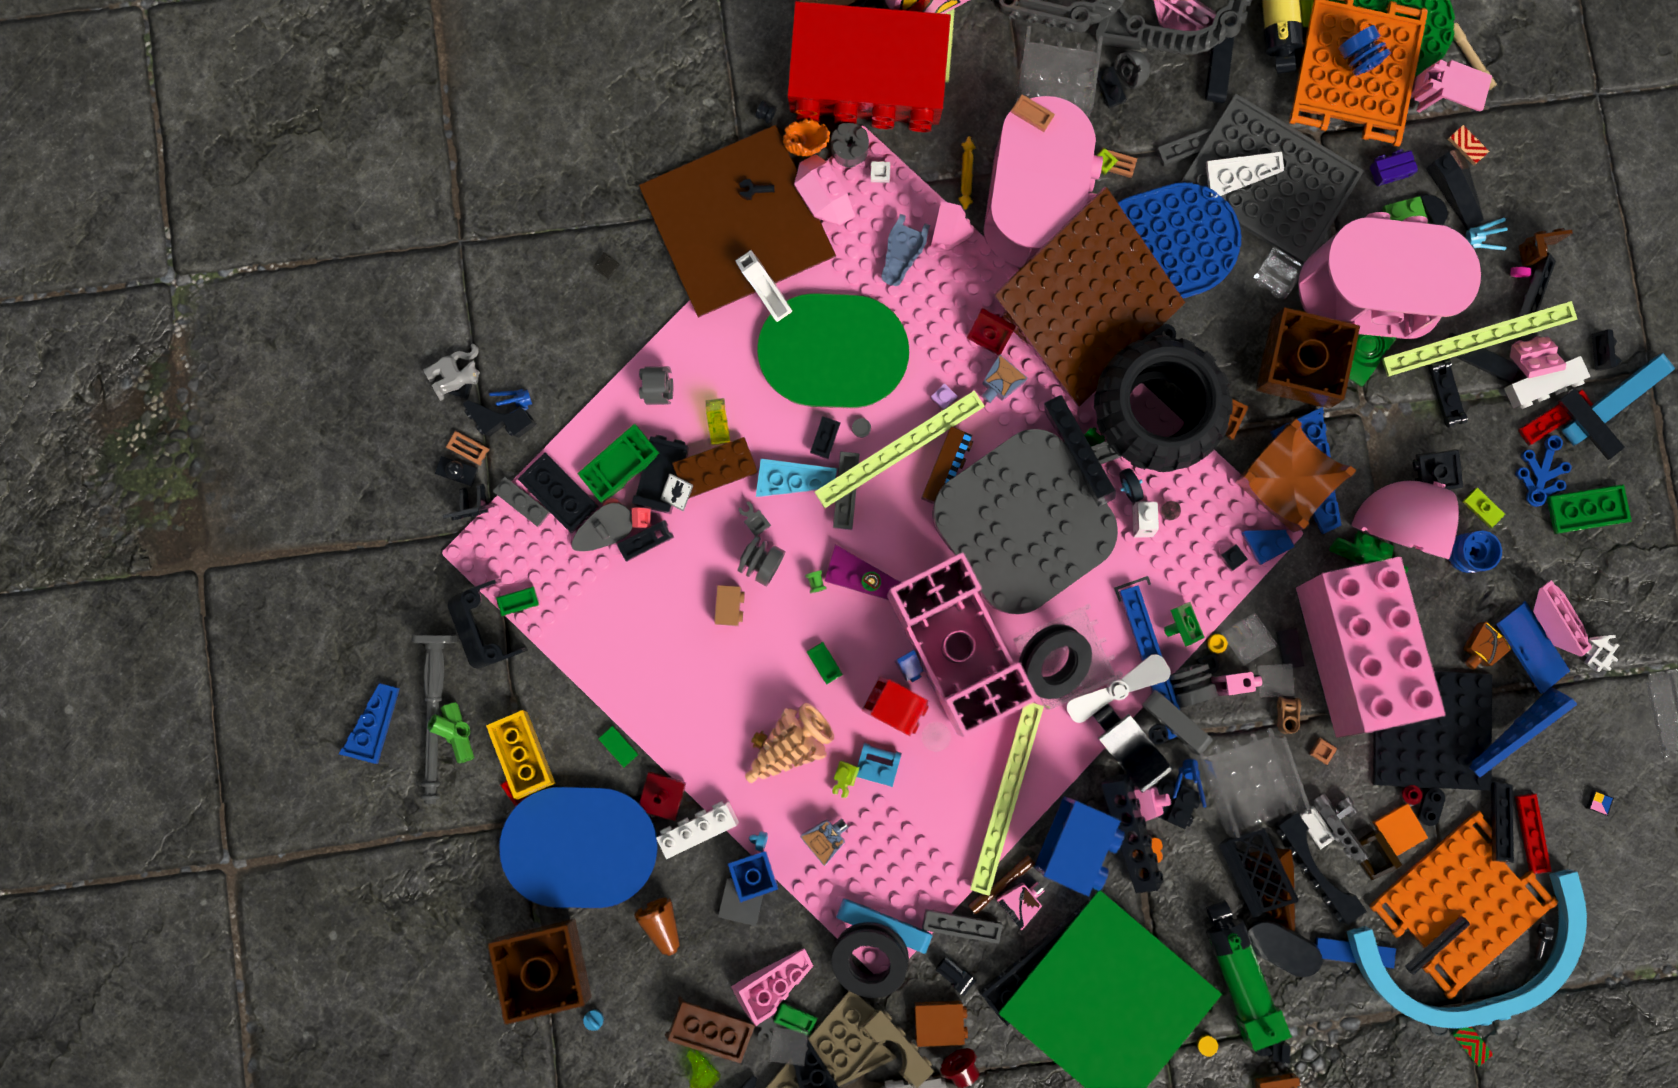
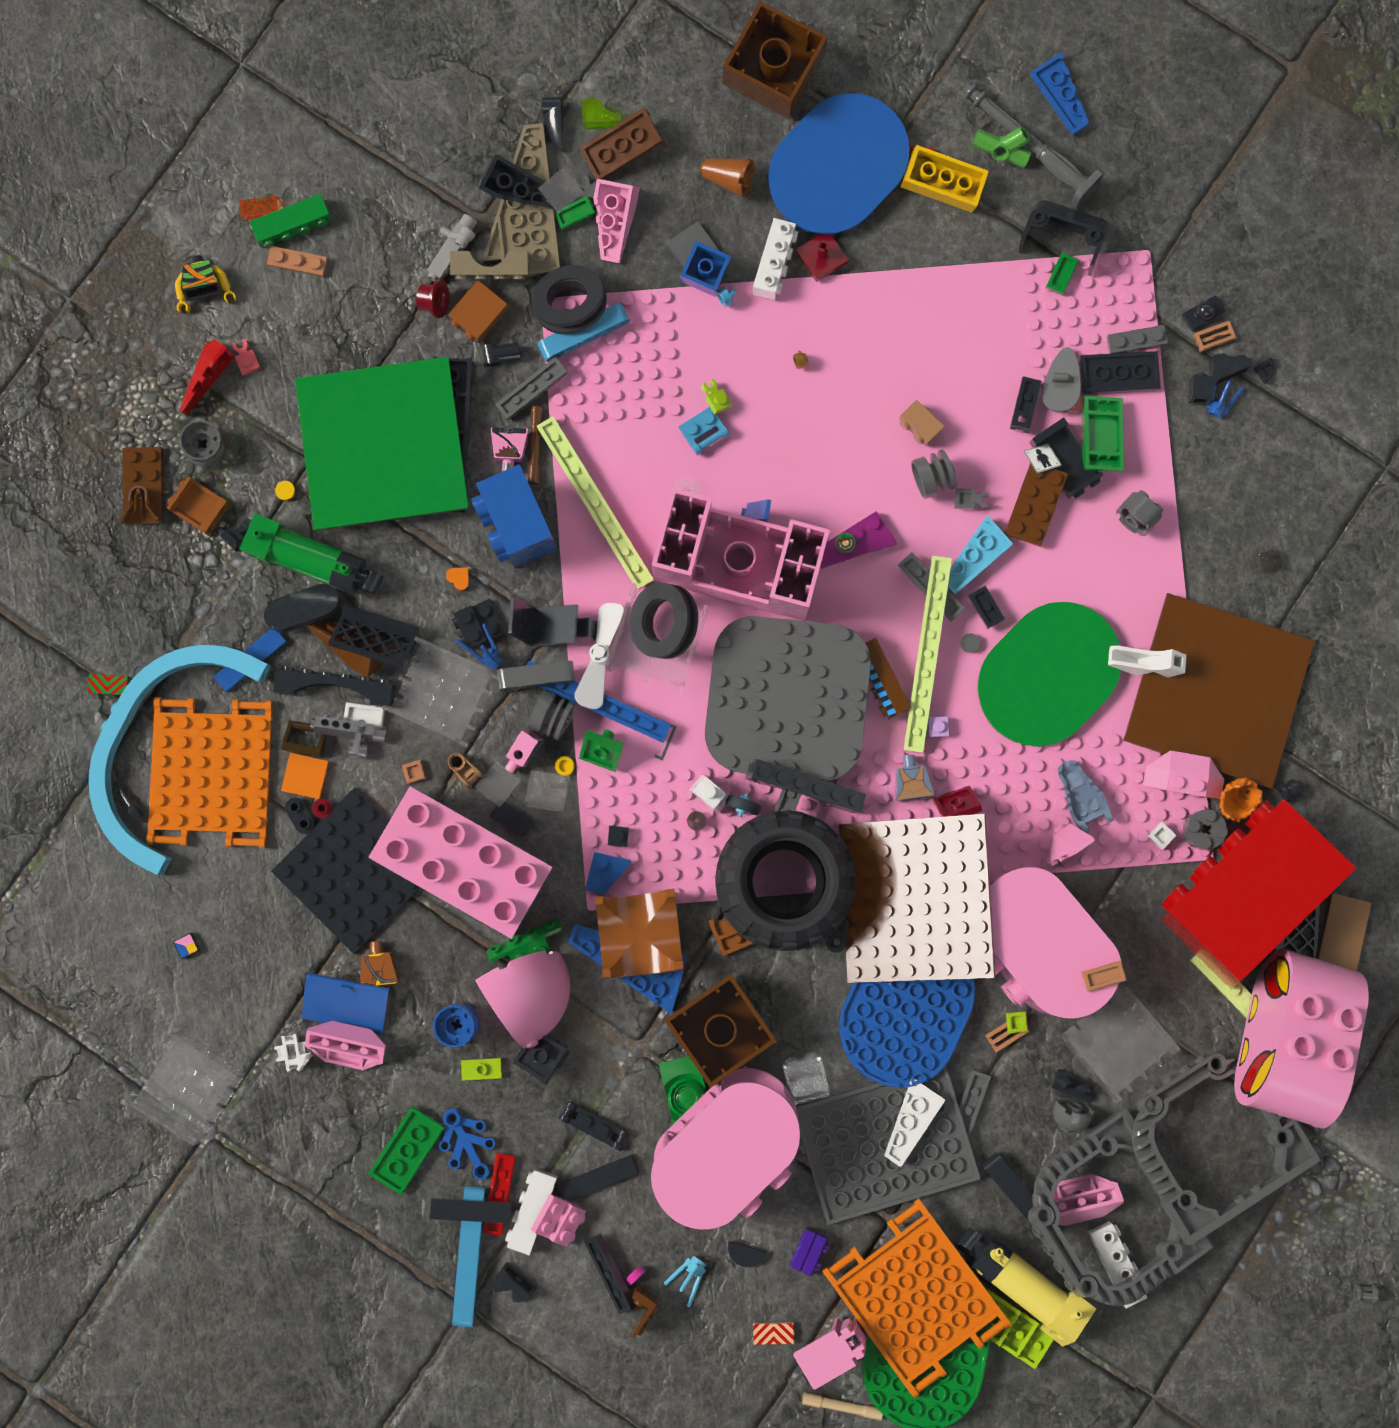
camera: 135 degrees right, 0 degrees up
light grey animal [423,344,480,401] -> none
black plate [443,484,495,521] -> none
dark azure tile [583,1009,604,1031] -> none
green tile [598,726,639,768] -> none
coral plate [632,507,651,529] -> none
clear neon green arch [706,398,731,445] -> none
black bar [739,179,775,200] -> none
light nougat plant [745,703,834,783] -> none
torso [800,818,849,866] -> none
bright green bush [805,570,827,594] -> none
green tile [807,642,843,685] -> none
red brick [861,677,929,736] -> none
yellow wheel [959,137,976,210] -> none
green tile [1084,427,1105,447] -> none
black brick [1101,773,1164,894] -> none
bright pink torso [1121,786,1171,821] -> none
black wheel [1148,724,1168,745] -> none
blue wheel [1338,25,1391,76] -> none
bright green plate [1382,197,1429,224] -> none
yellowish green plate [1382,301,1577,377] -> none
black axle [1405,917,1470,975] -> none
black wedge [1426,148,1484,230] -> none
blue wing [1469,687,1577,778] -> none
black tile [1491,782,1514,863] -> none
red tile [1515,793,1552,874] -> none

